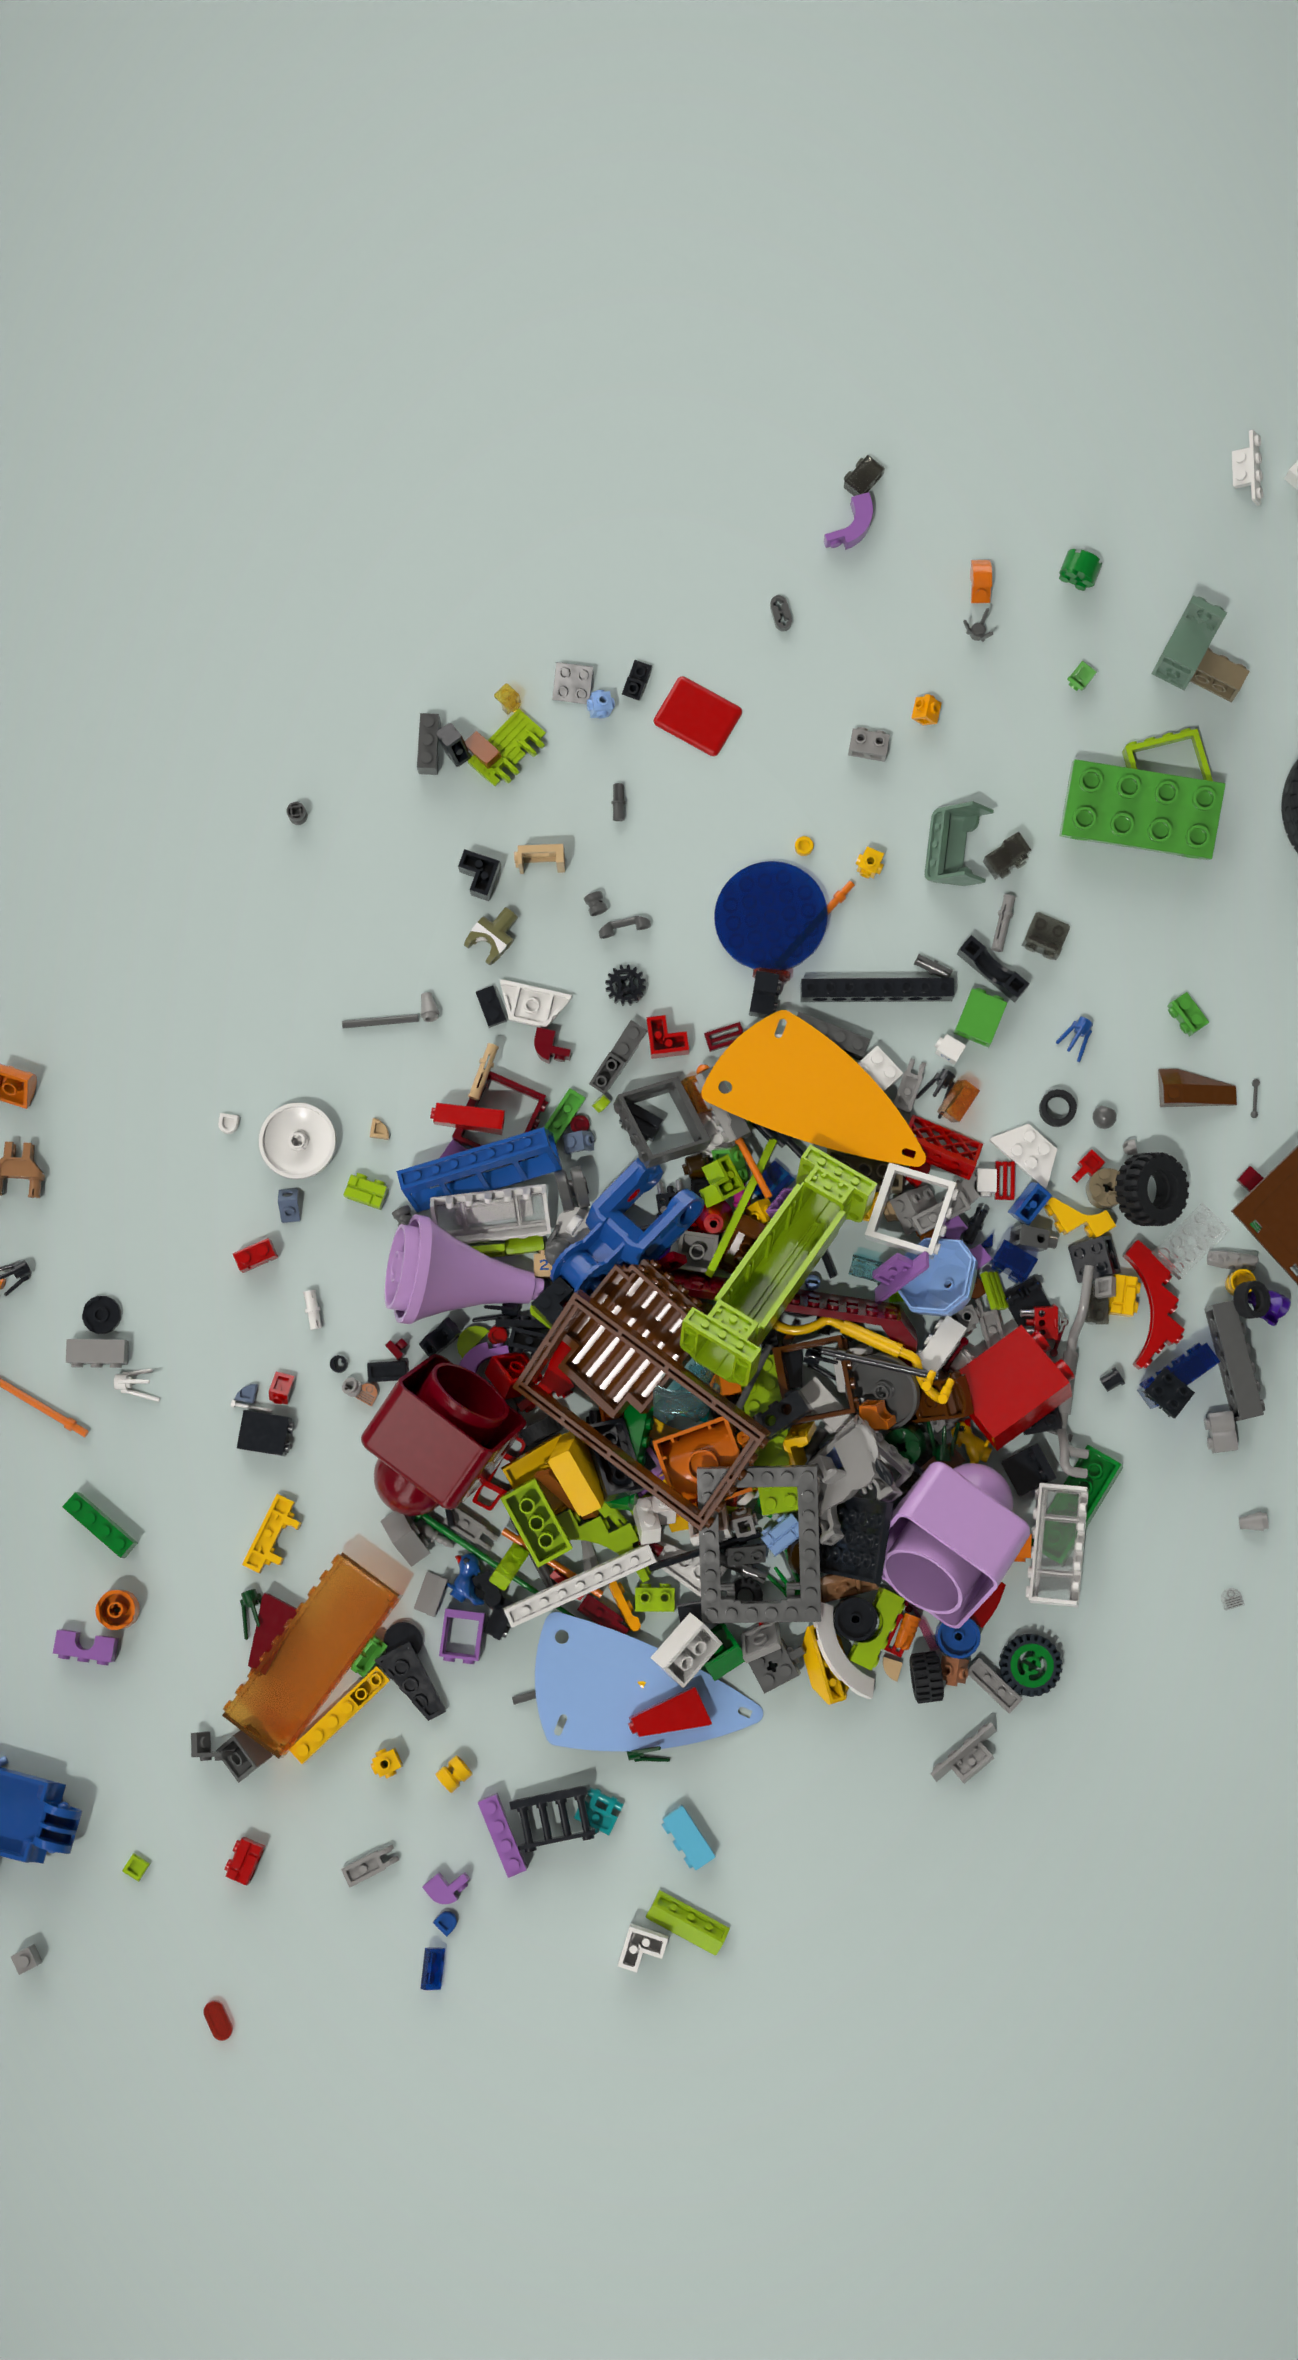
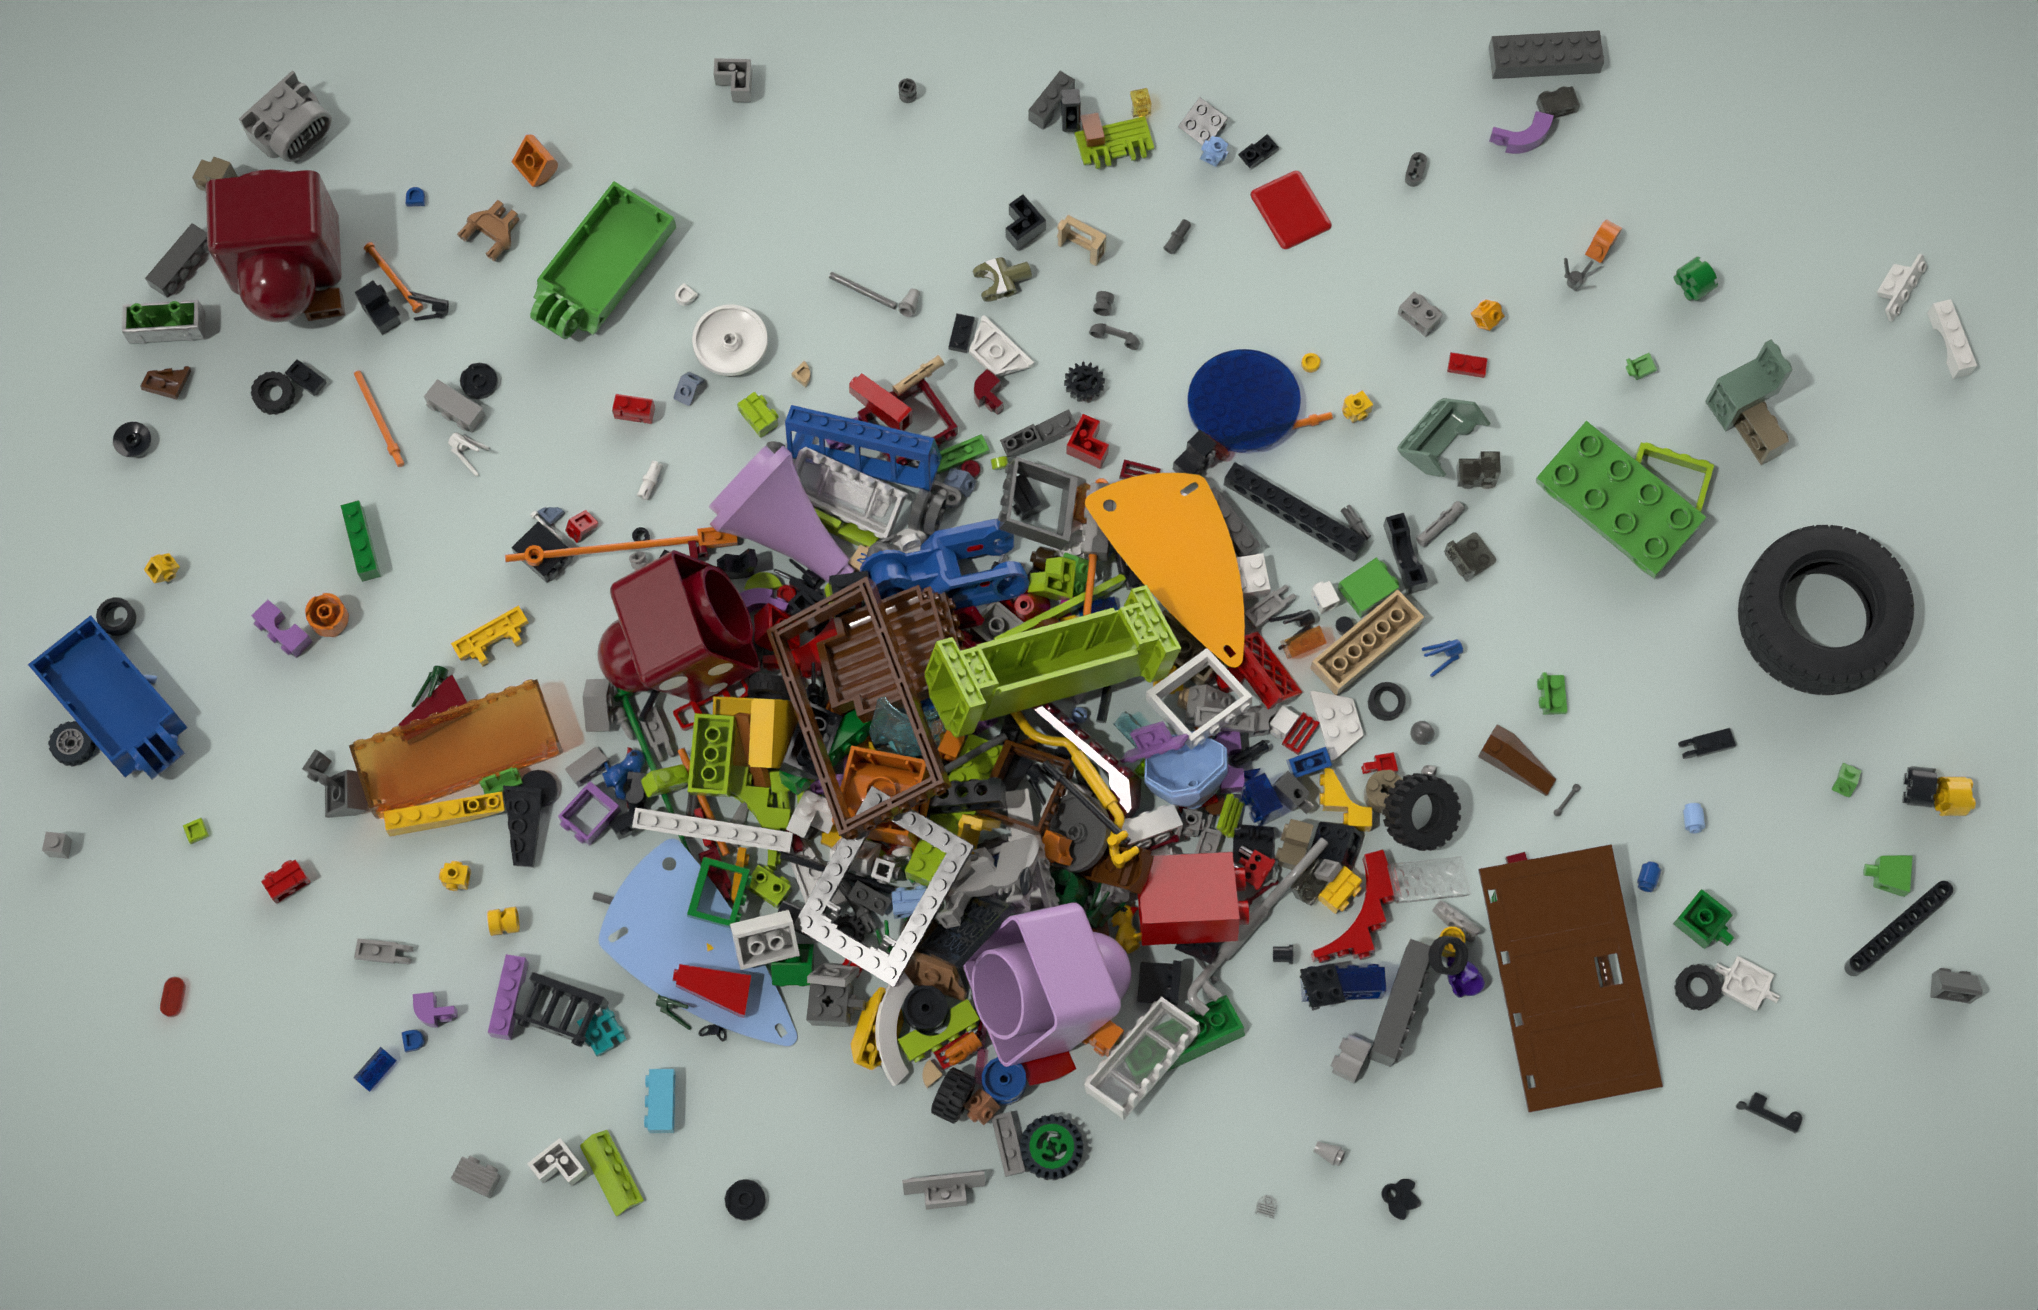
camera: 30 degrees right, 10 degrees down
none -> light grey brick [451,1156,501,1199]
none -> orange bar [505,527,738,566]
none -> bright green plate [530,181,676,339]
none -> green window [687,857,753,929]
none -> black piece [698,1024,727,1042]
none -> light grey brick [713,58,753,102]
none -> black tile [724,1179,766,1221]
none -> black plant [798,662,826,704]
none -> light grey plate [930,481,961,508]
none -> dark tan brick [1275,819,1314,870]
none -> tan brick [1310,590,1424,695]
none -> black piece [1335,616,1354,636]
none -> red plate [1447,352,1488,378]
none -> dark grey brick [1489,30,1604,79]

